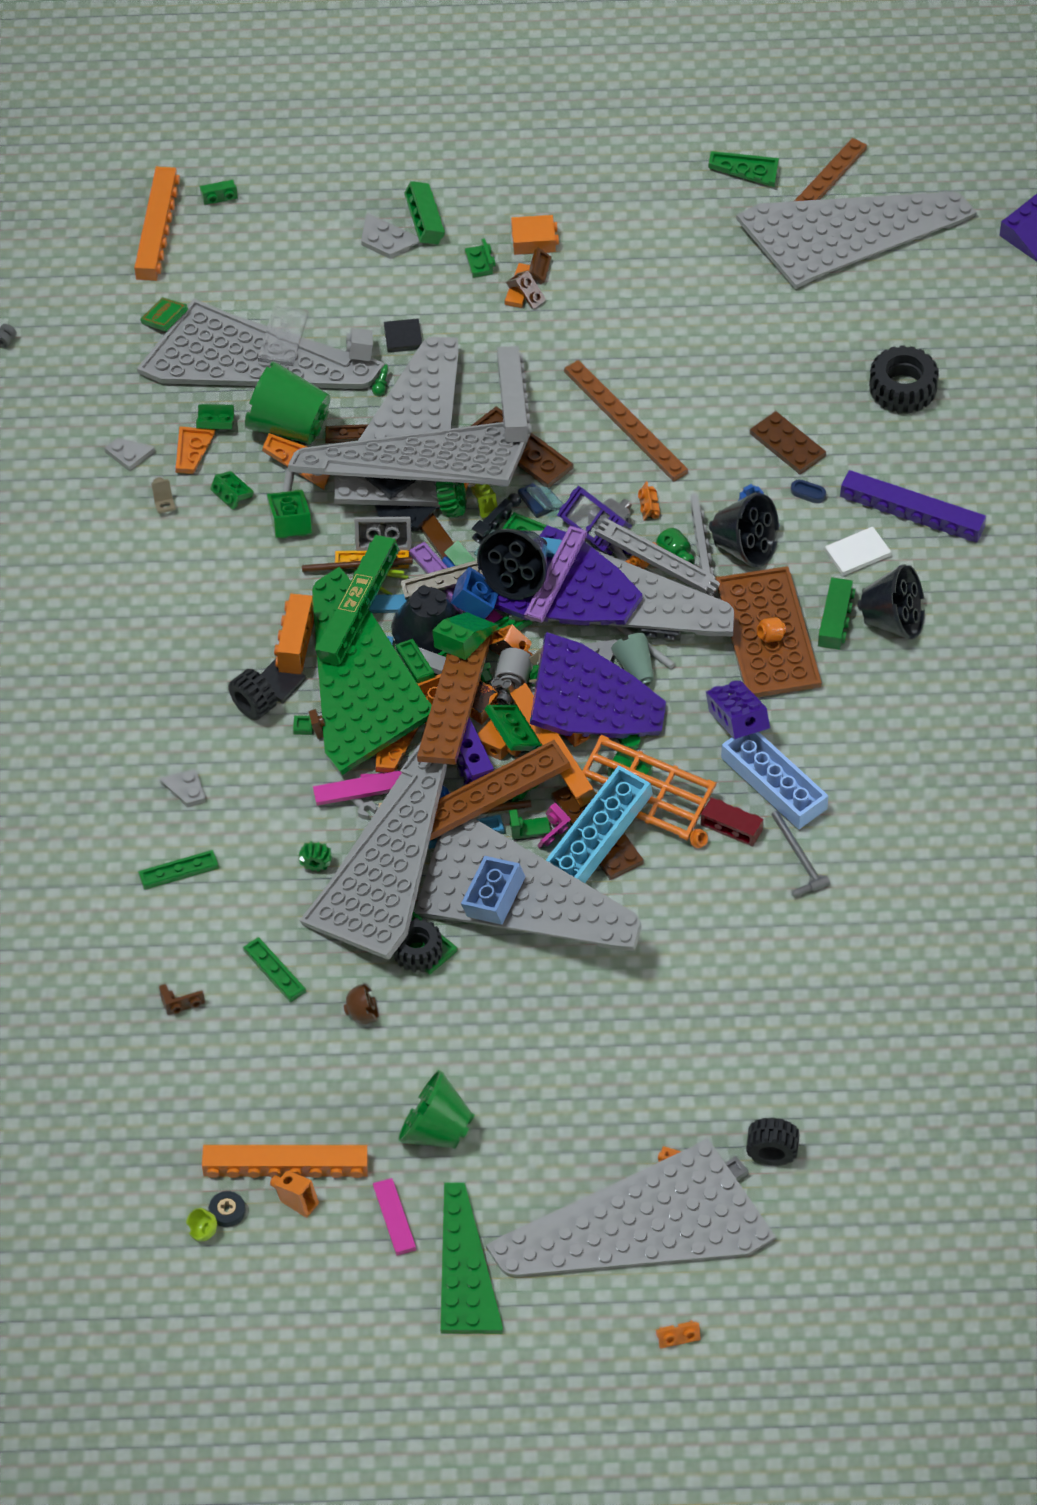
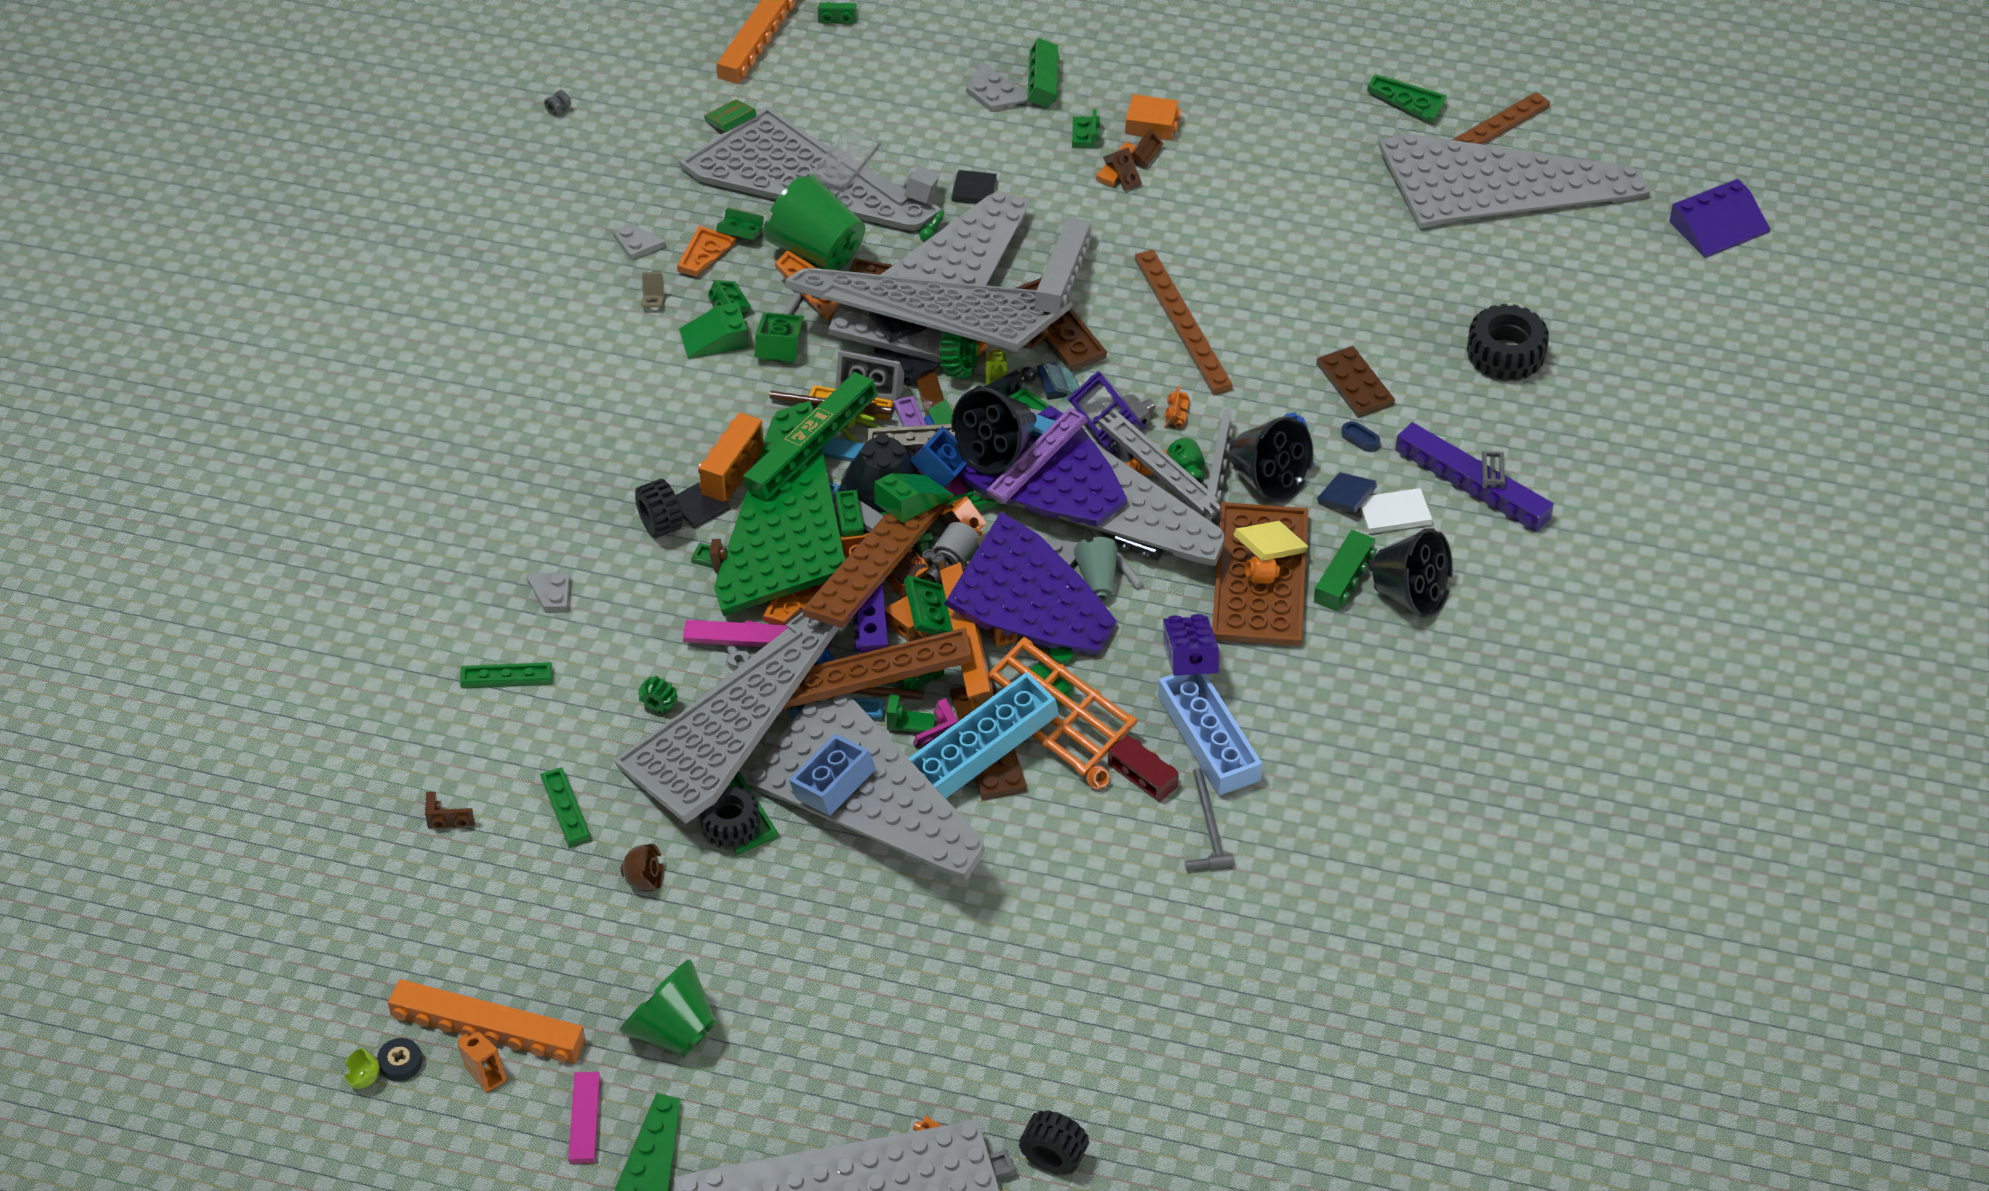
camera: 15 degrees right, 5 degrees down
none -> green slope [679,302,749,359]
none -> light yellow tile [1233,521,1309,561]
none -> dark blue tile [1317,472,1377,513]
none -> flat silver tile [1482,451,1505,489]

